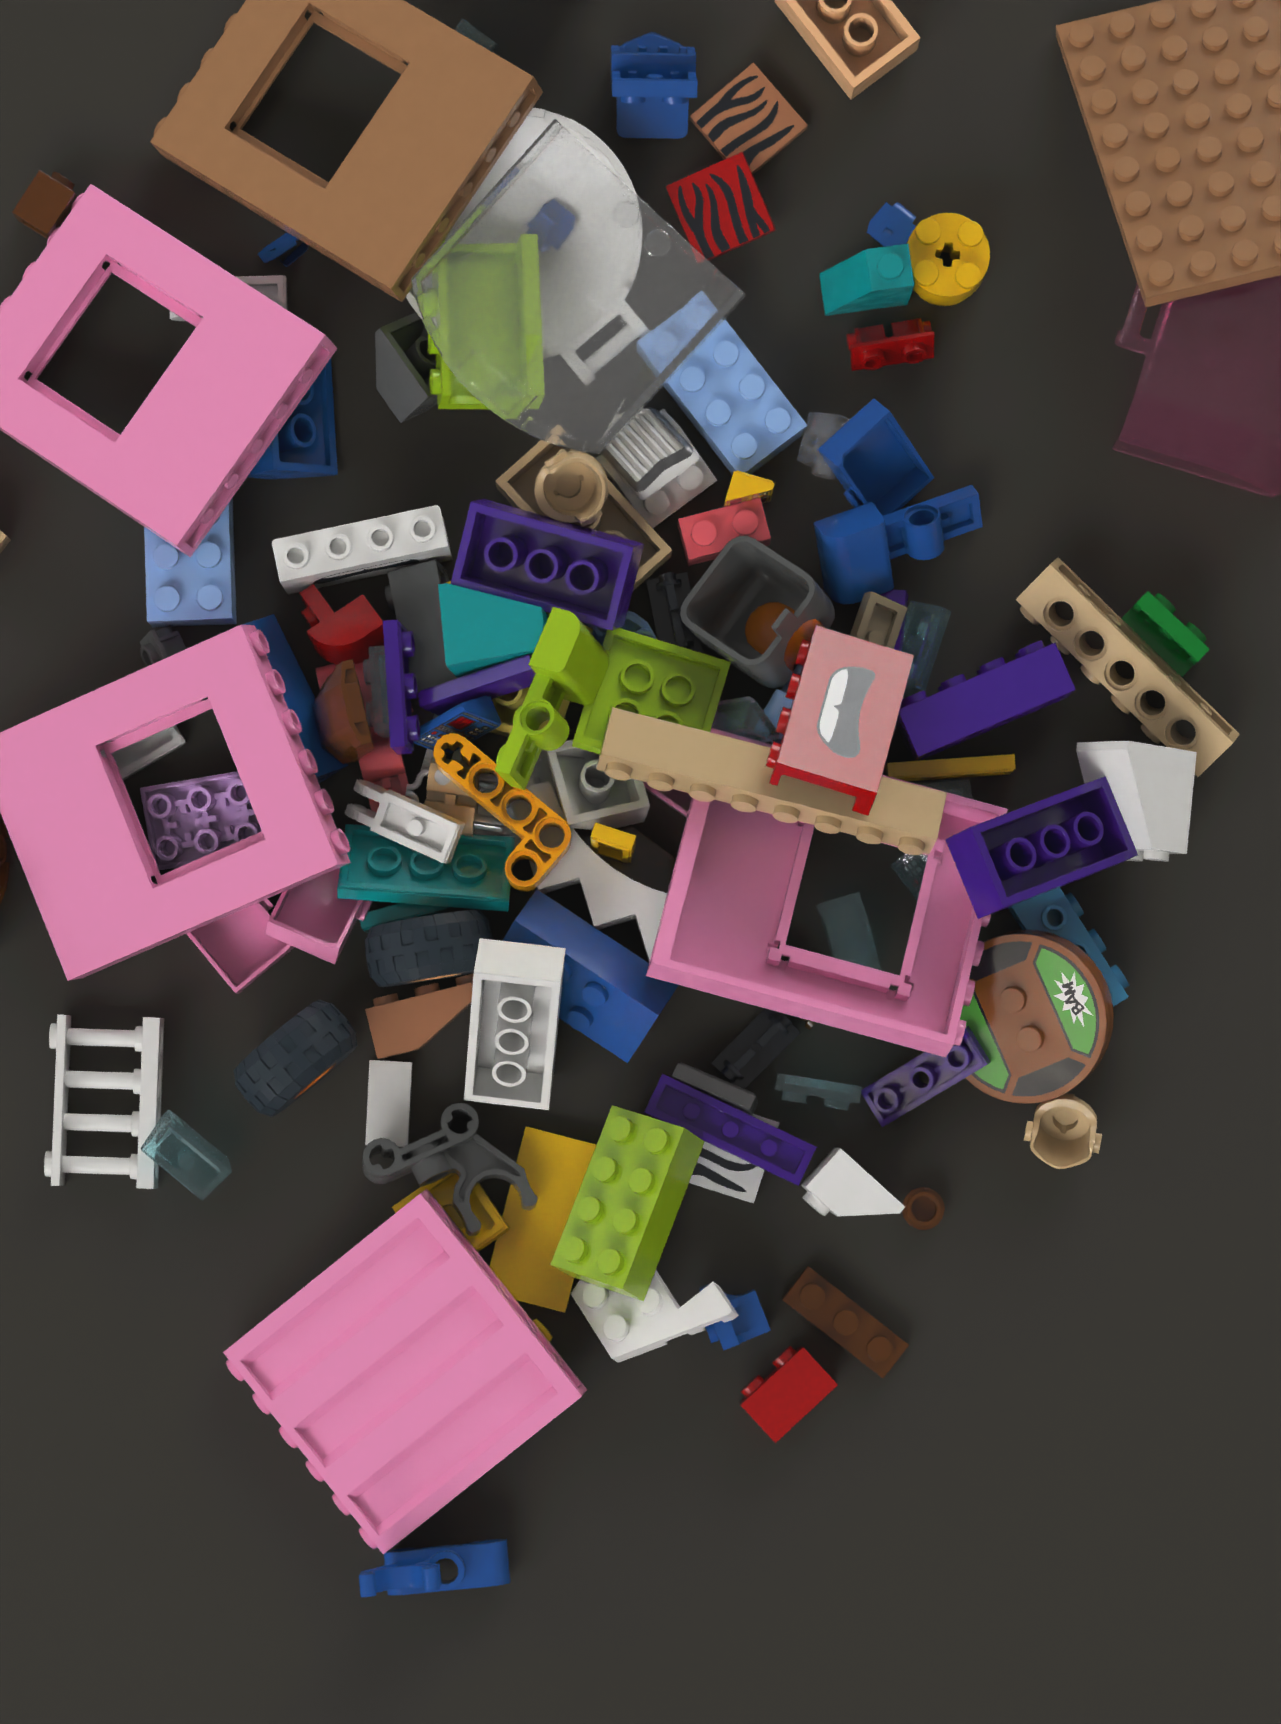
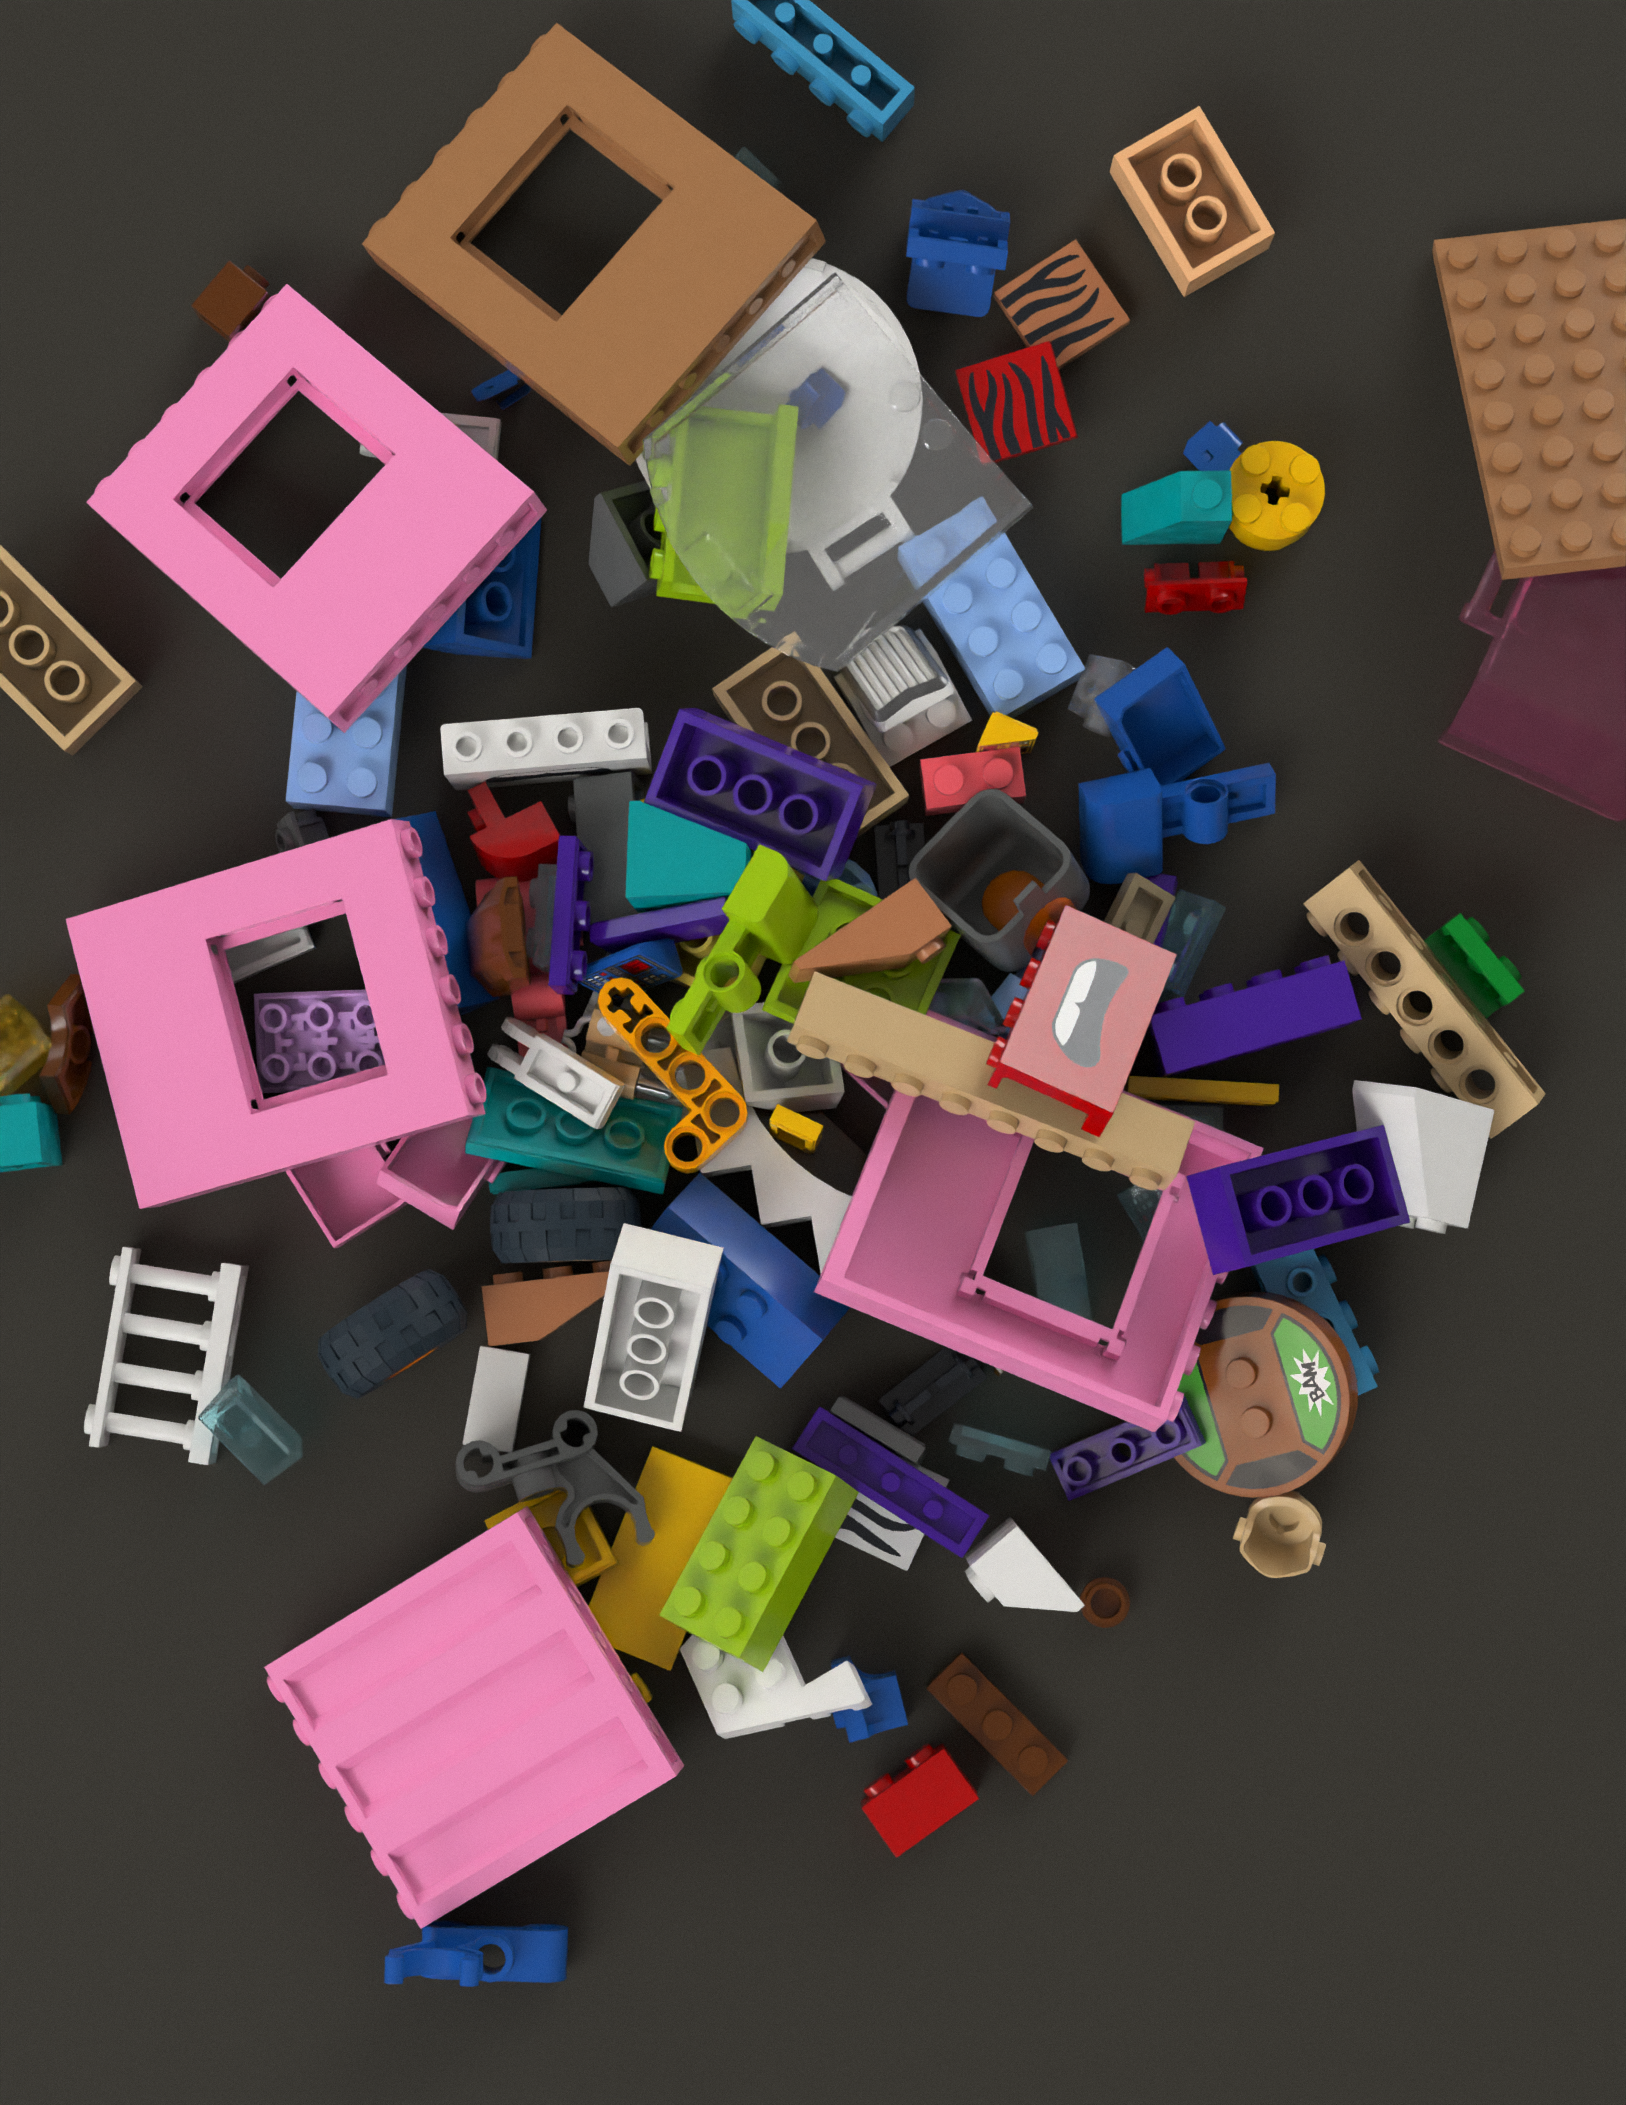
camera: 15 degrees right, 0 degrees up
tan cap [534,449,609,527] -> none
none -> nougat slope [788,878,952,983]

